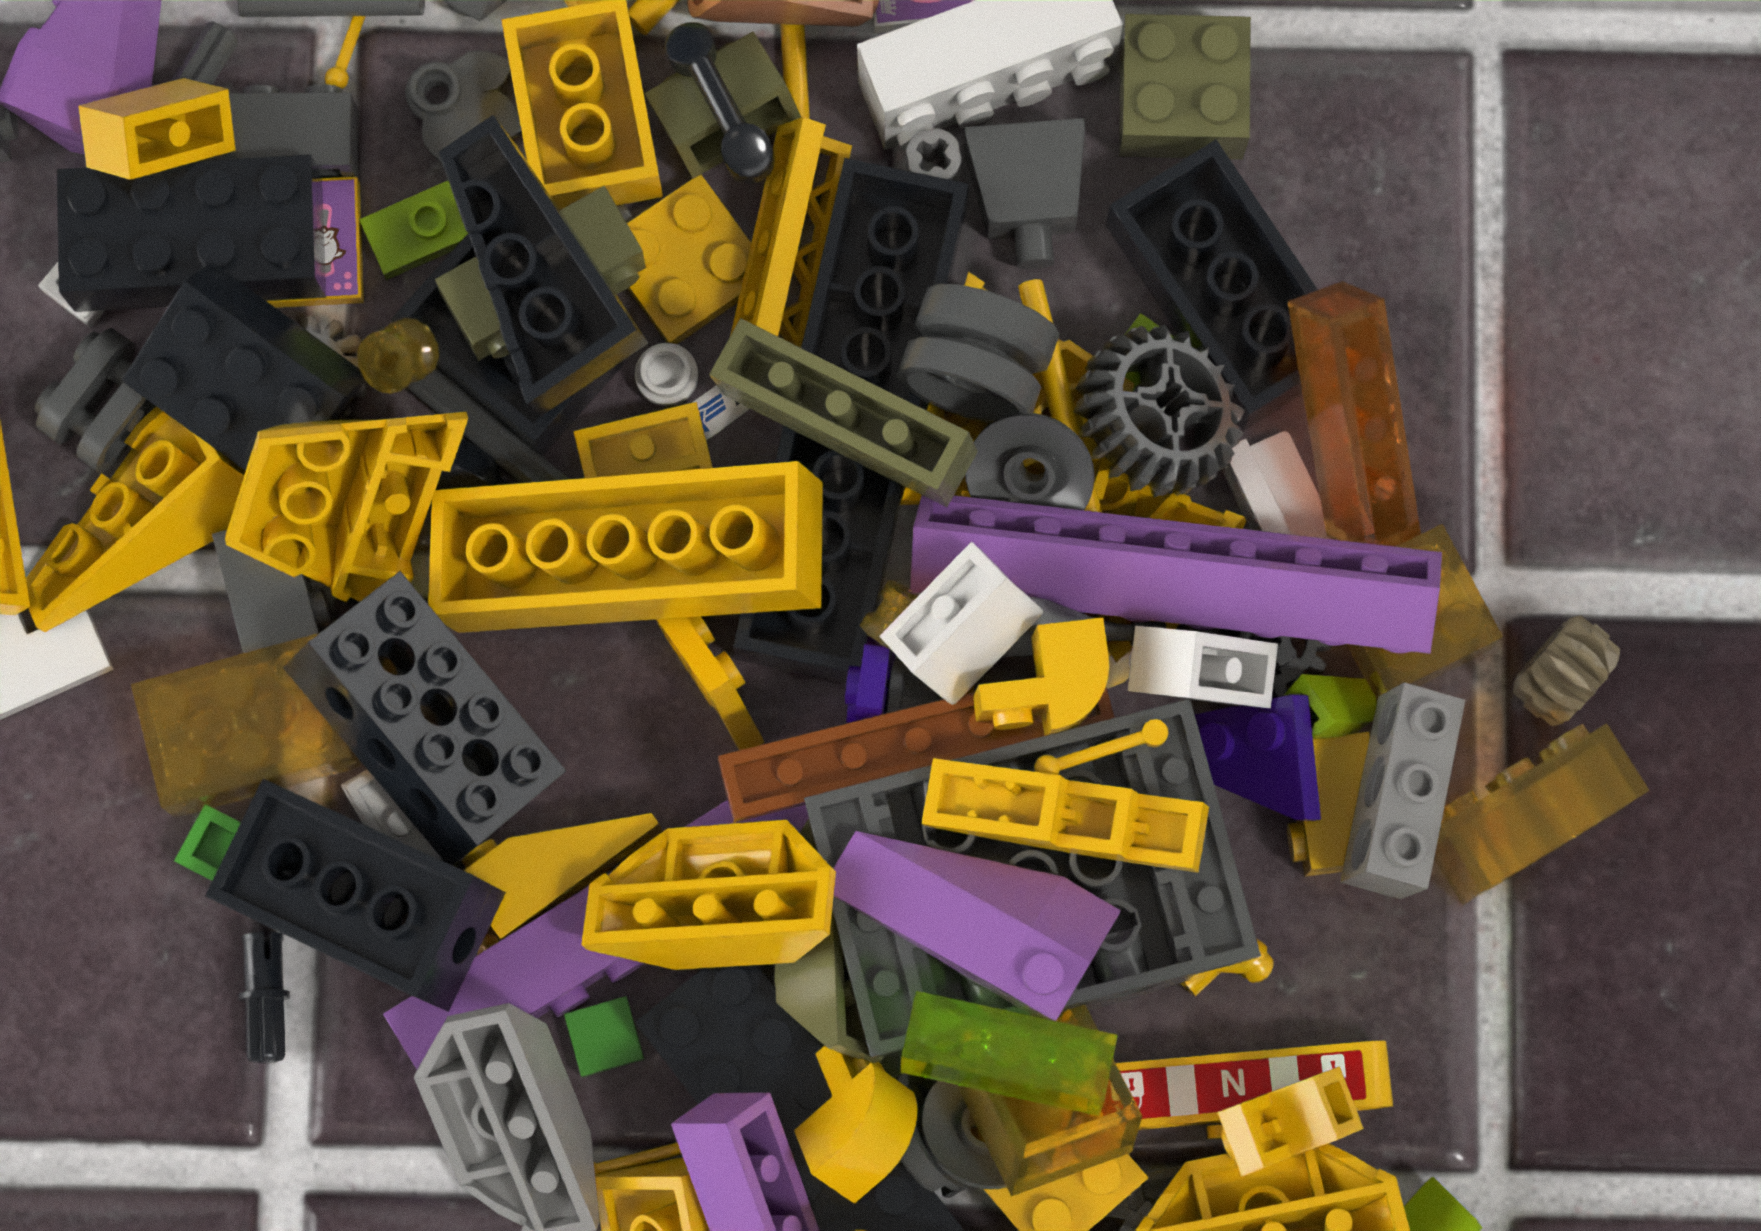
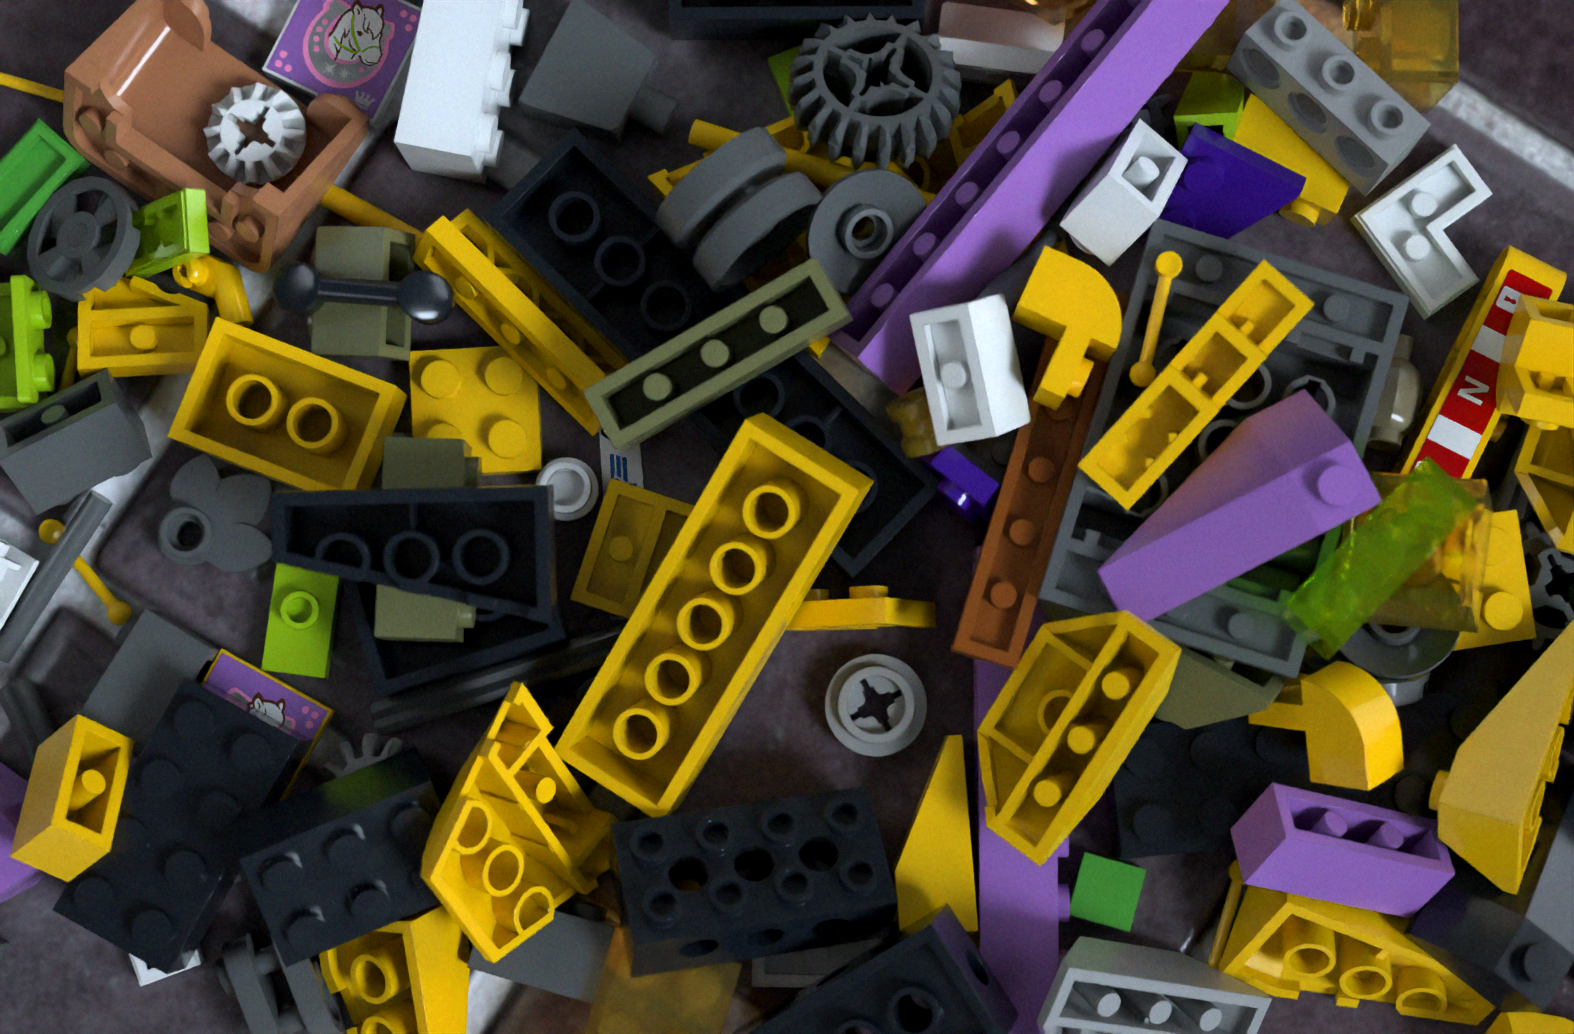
camera: 60 degrees left, 5 degrees up
clear yellow wheel [357,318,439,394] -> none
light grey bush [906,128,961,182] -> none
none -> light grey gear [825,654,927,757]
none -> white tile [1350,144,1492,320]
none -> dark tan plant [1366,334,1423,451]

